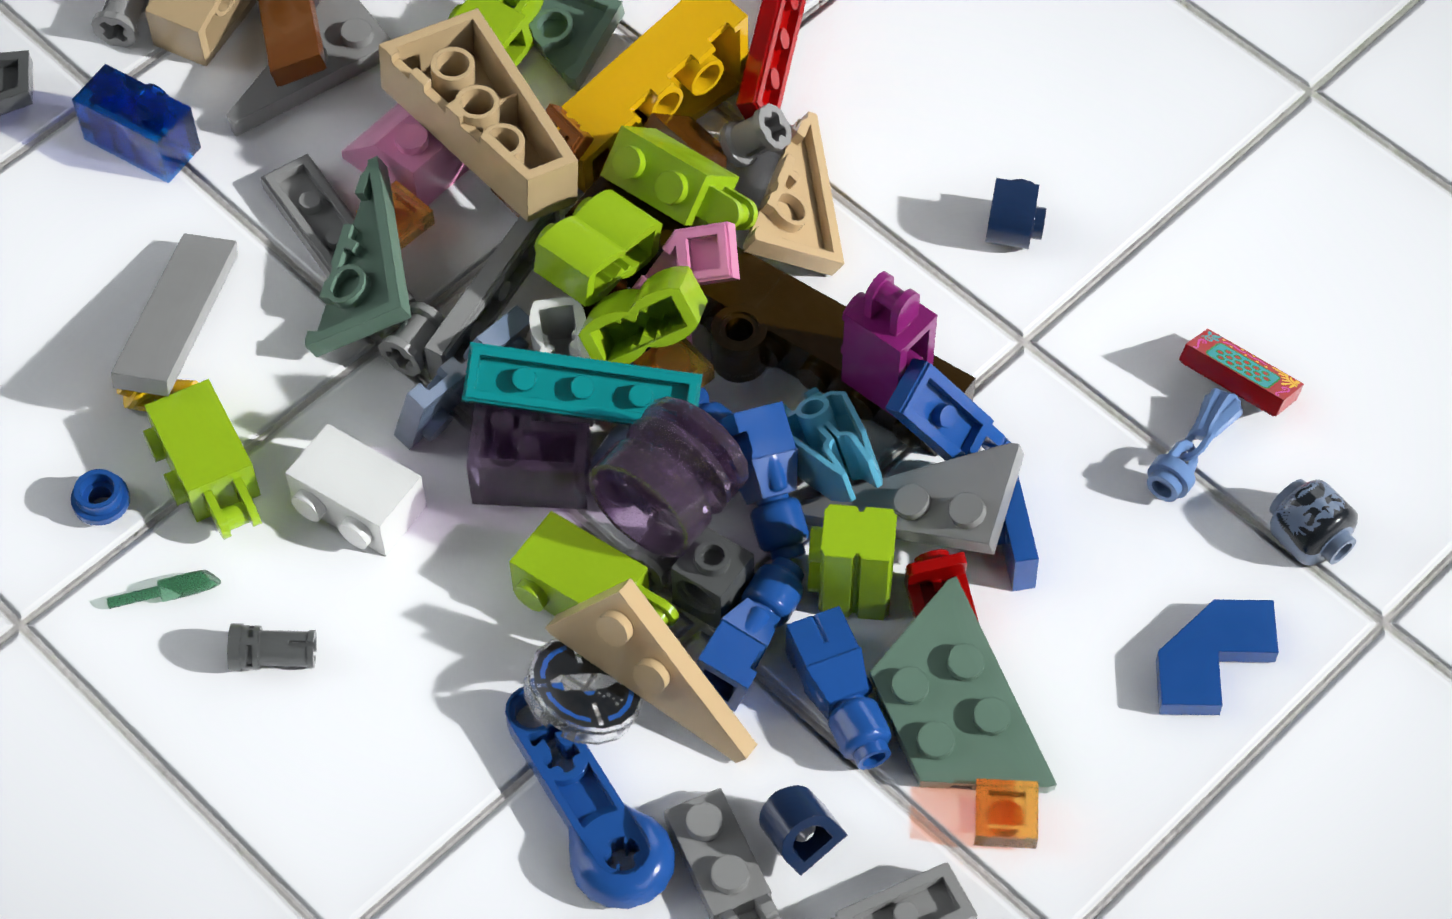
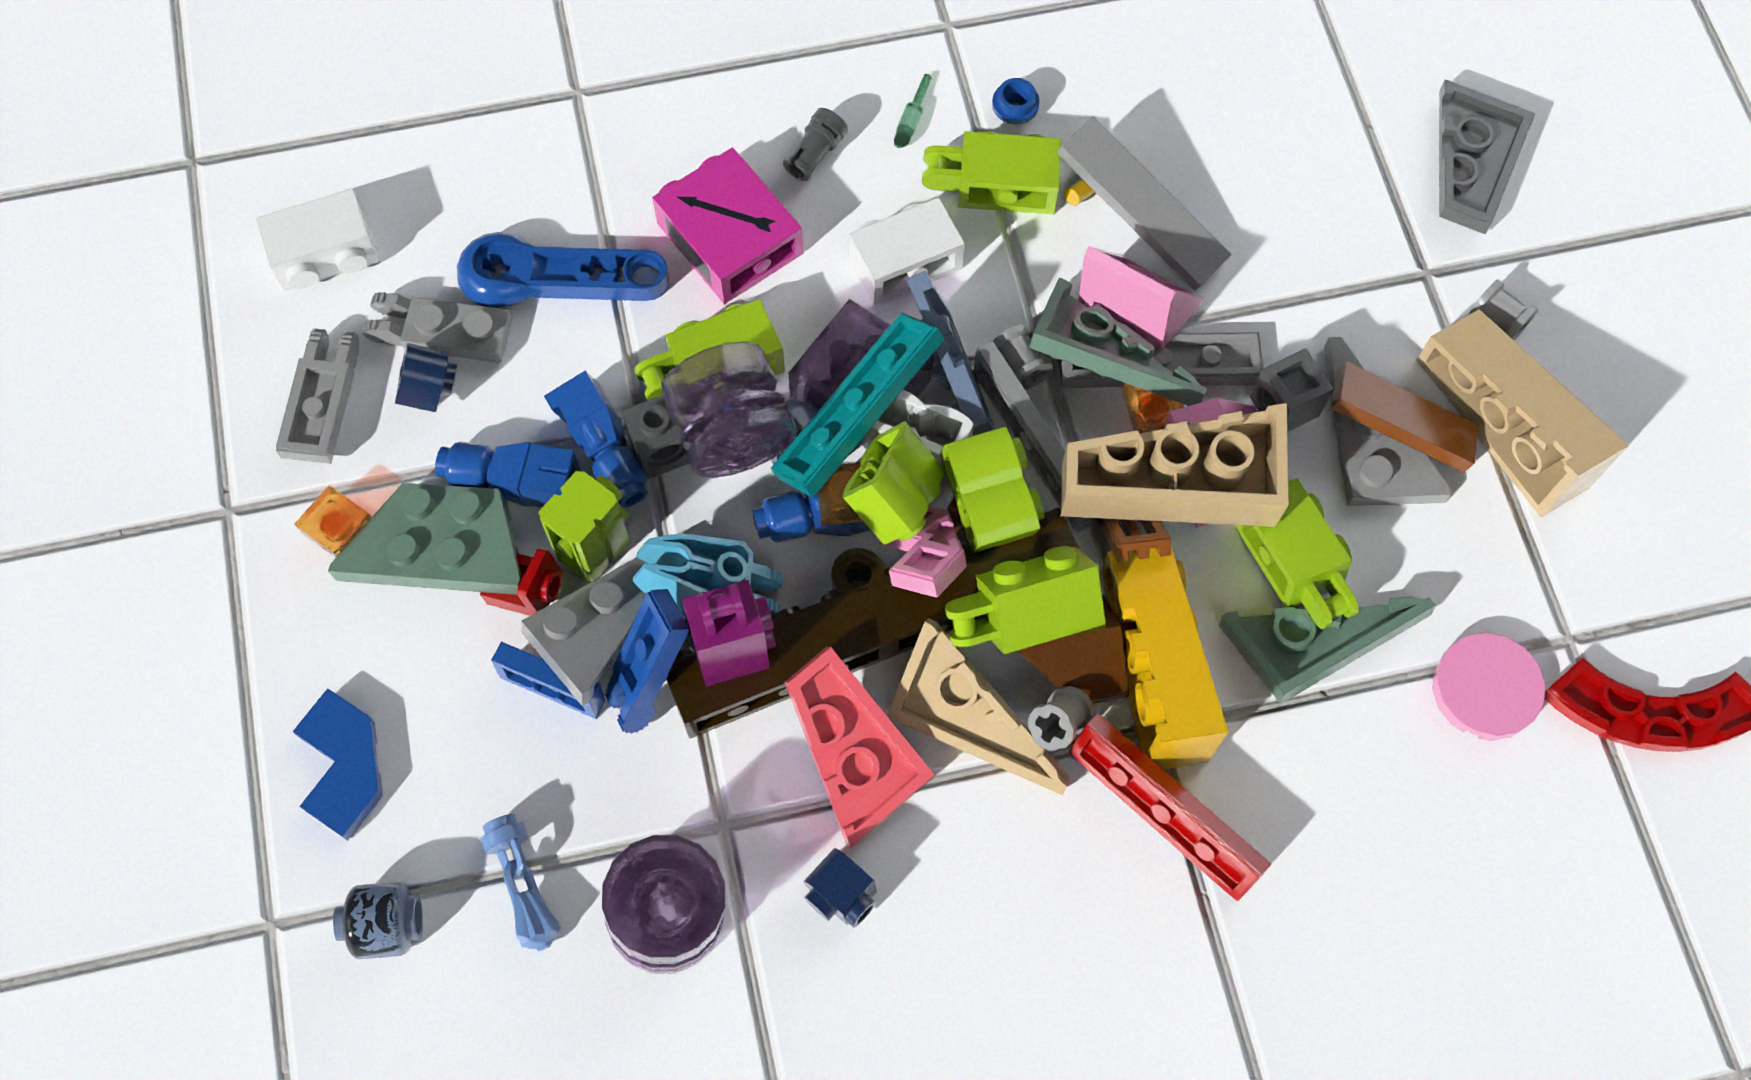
camera: 120 degrees right, 10 degrees up
clear blue brick [72,64,201,183] -> none
tile [523,638,644,745] -> none
tan wing [545,578,757,763] -> none
blue piece [712,401,809,561] -> none
red tile [1178,328,1304,417] -> none
none -> clear purple wheel [602,835,725,974]
none -> dark pink brick [652,147,804,305]
none -> coral wing [785,646,935,848]
none -> bright pink slope [1078,246,1204,350]
none -> dark grey brick [1250,348,1334,432]

